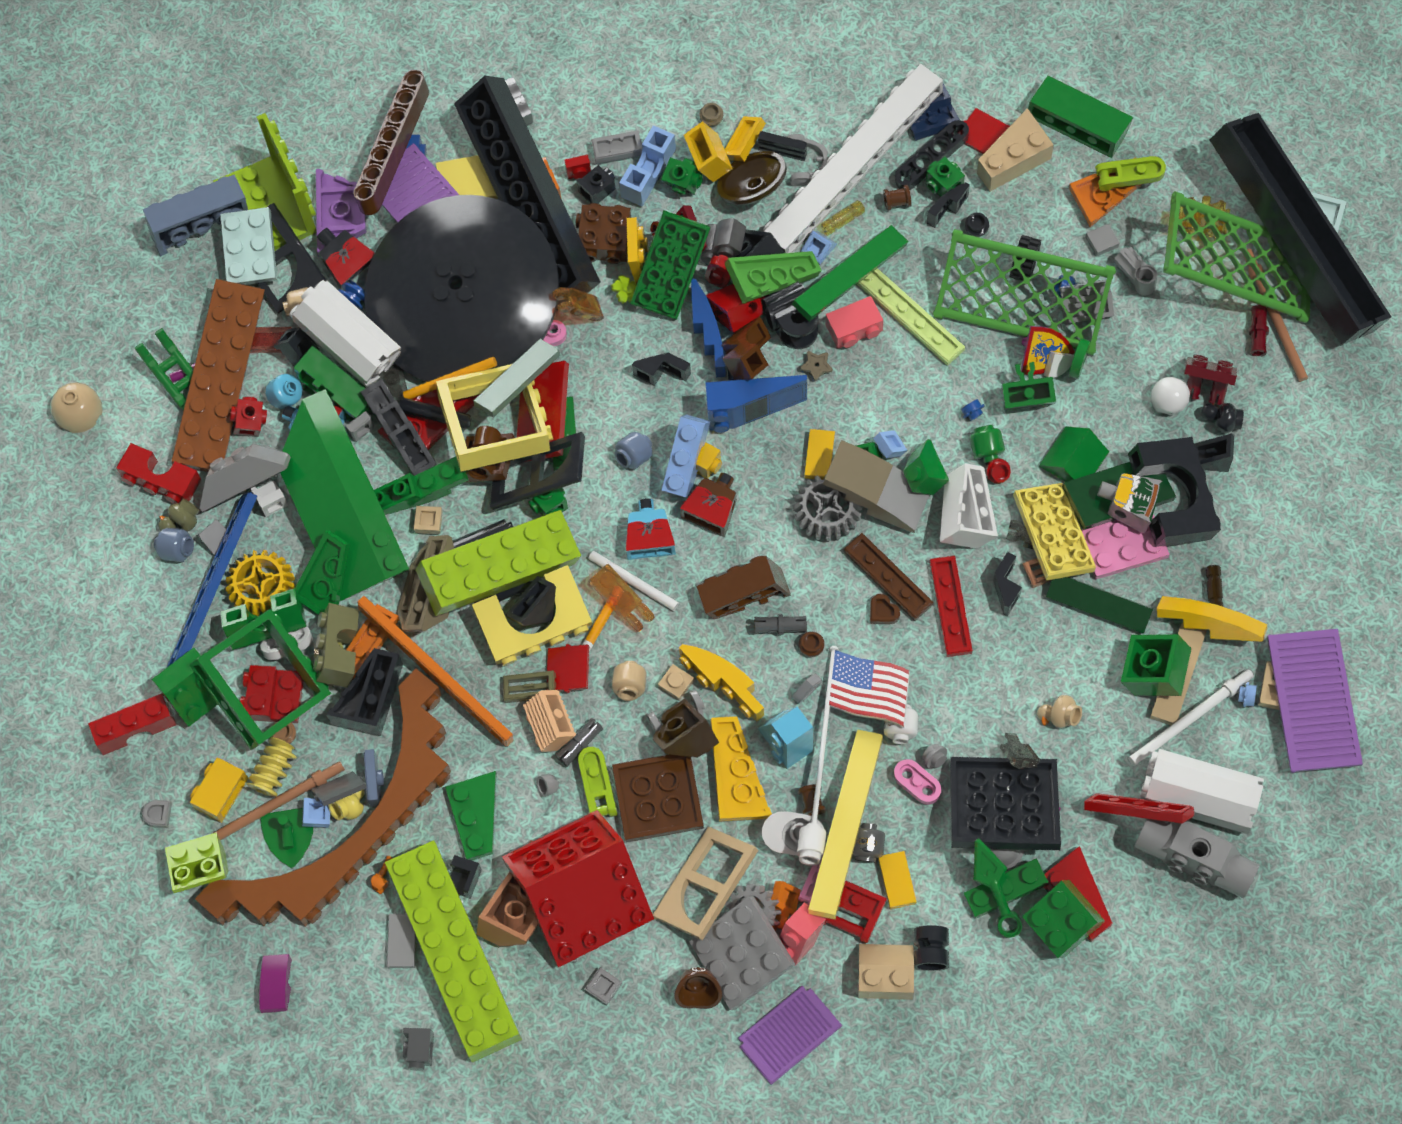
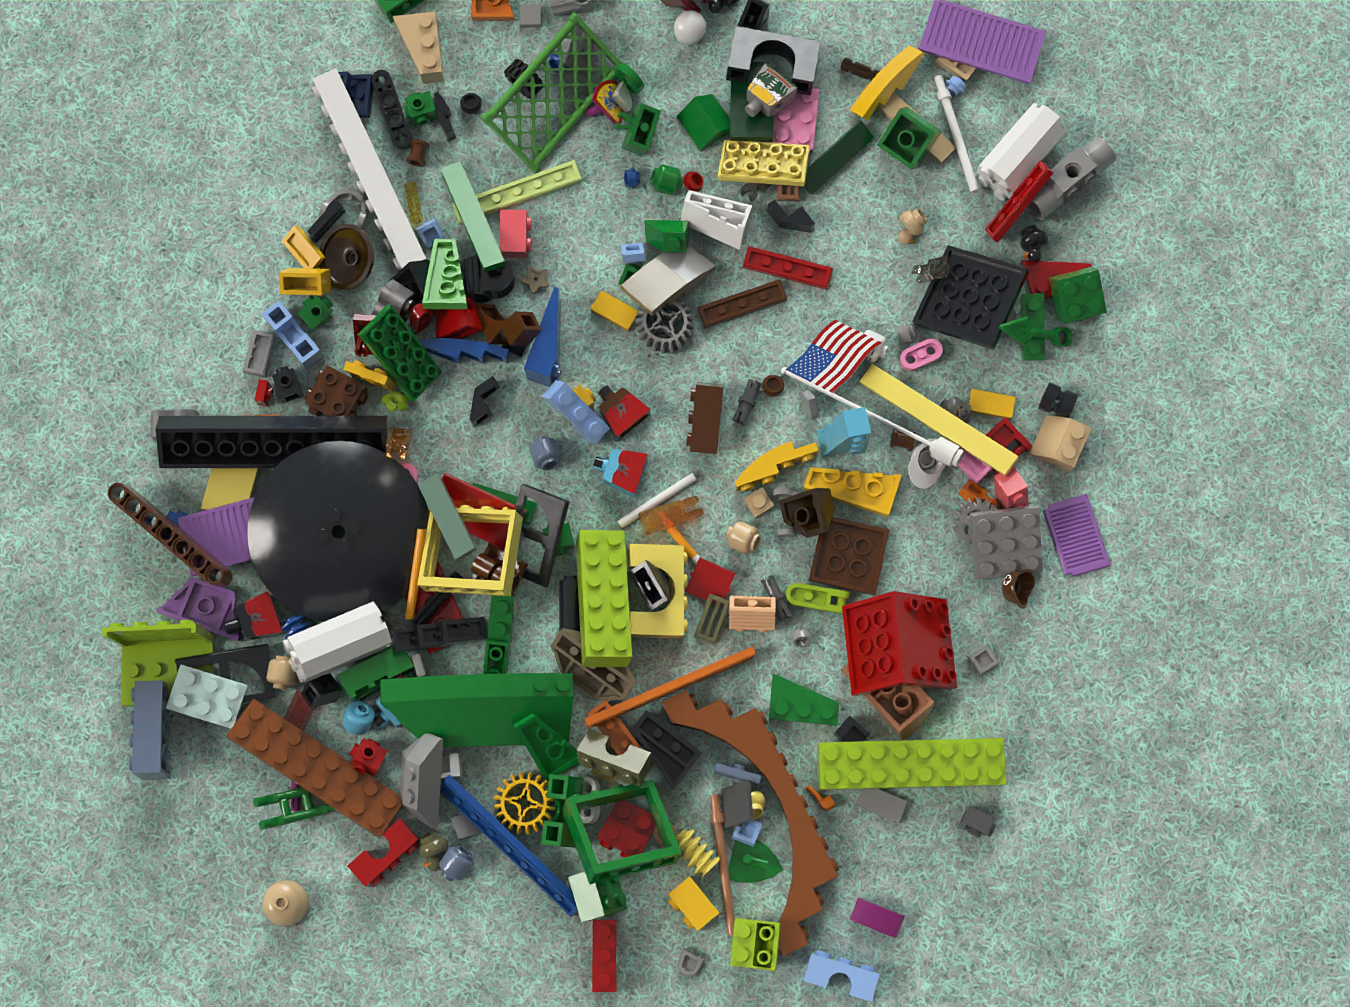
camera: 70 degrees left, 10 degrees up
tan plate [414,506,443,534] -> none
tan window [653,827,759,941] -> none
dark tan plate [699,103,724,126] -> none
reddish brown tile [870,594,900,625] -> none
red piece [958,108,1010,154] -> none
none -> light blue arch [803,950,880,1002]
none -> black animal [1020,225,1048,262]

